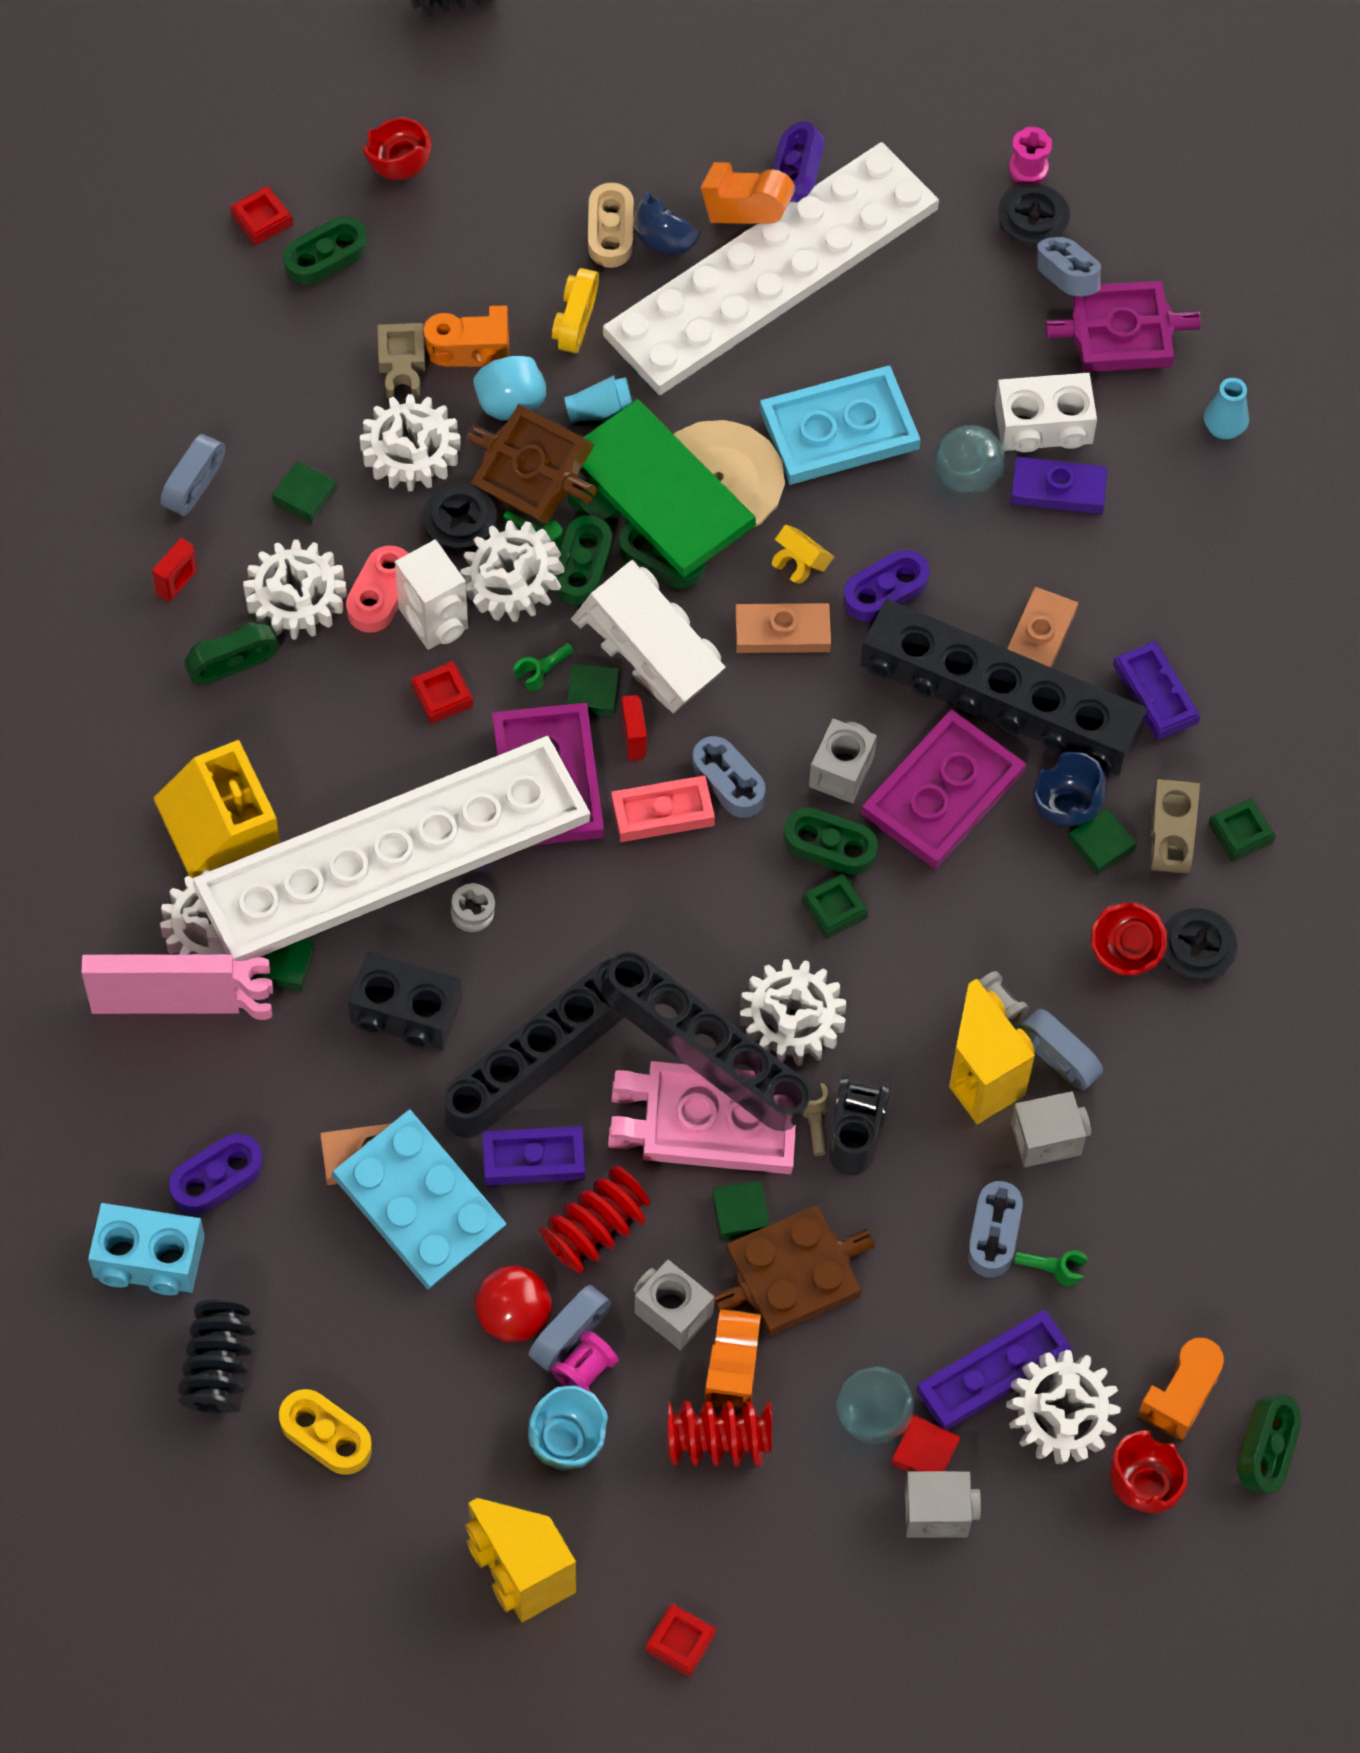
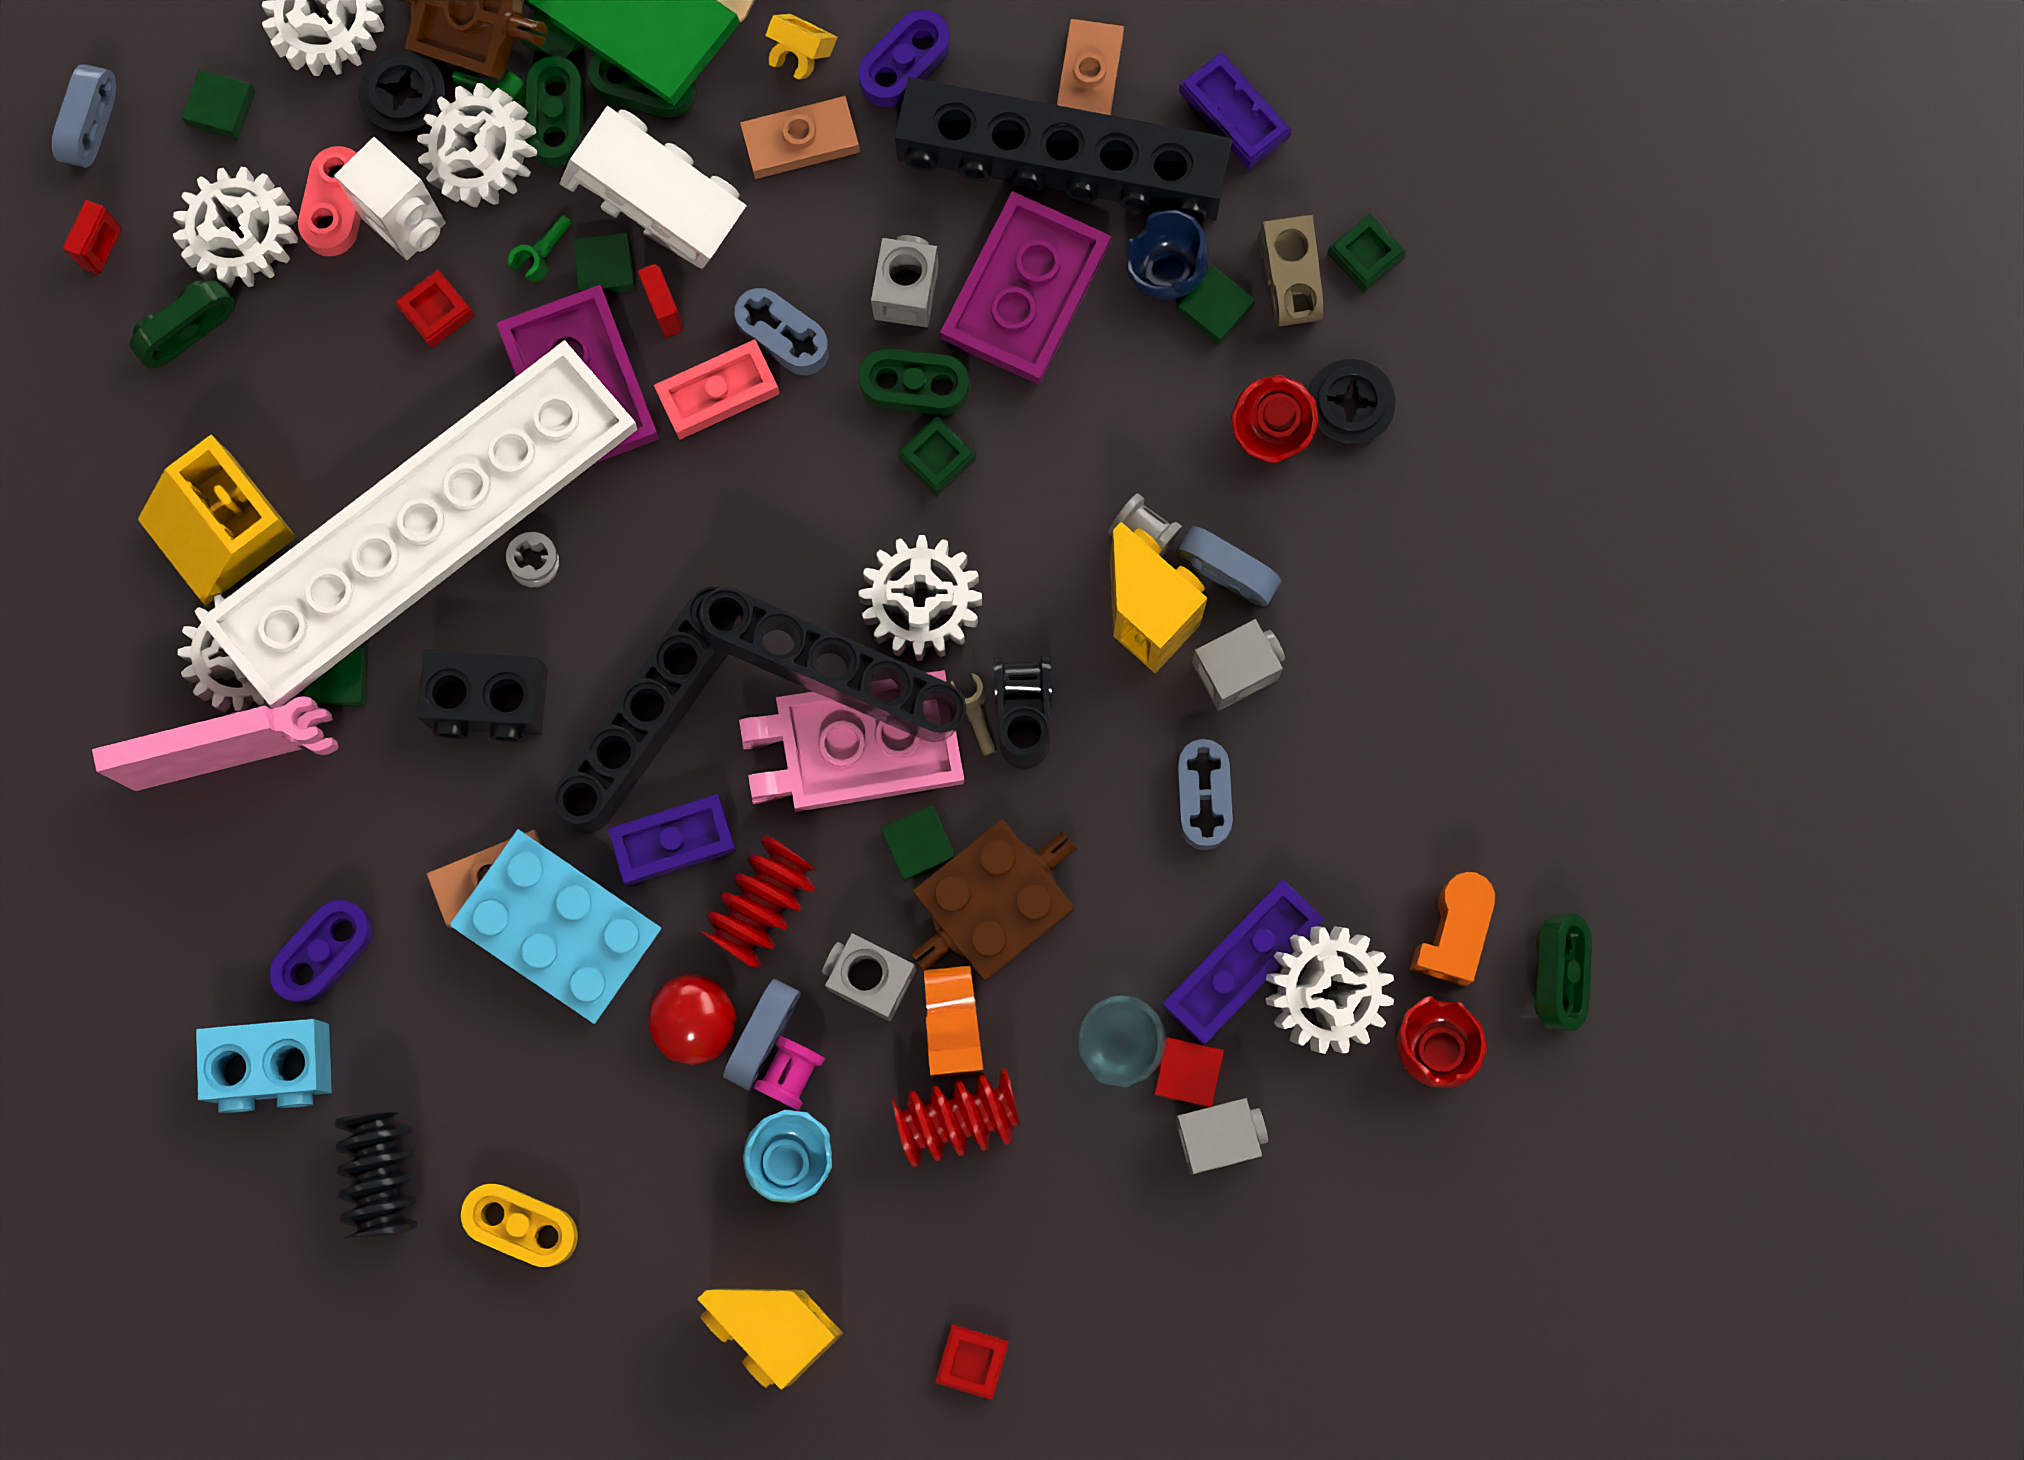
camera: 10 degrees left, 15 degrees up
green hand [1014,1250,1088,1287] -> none

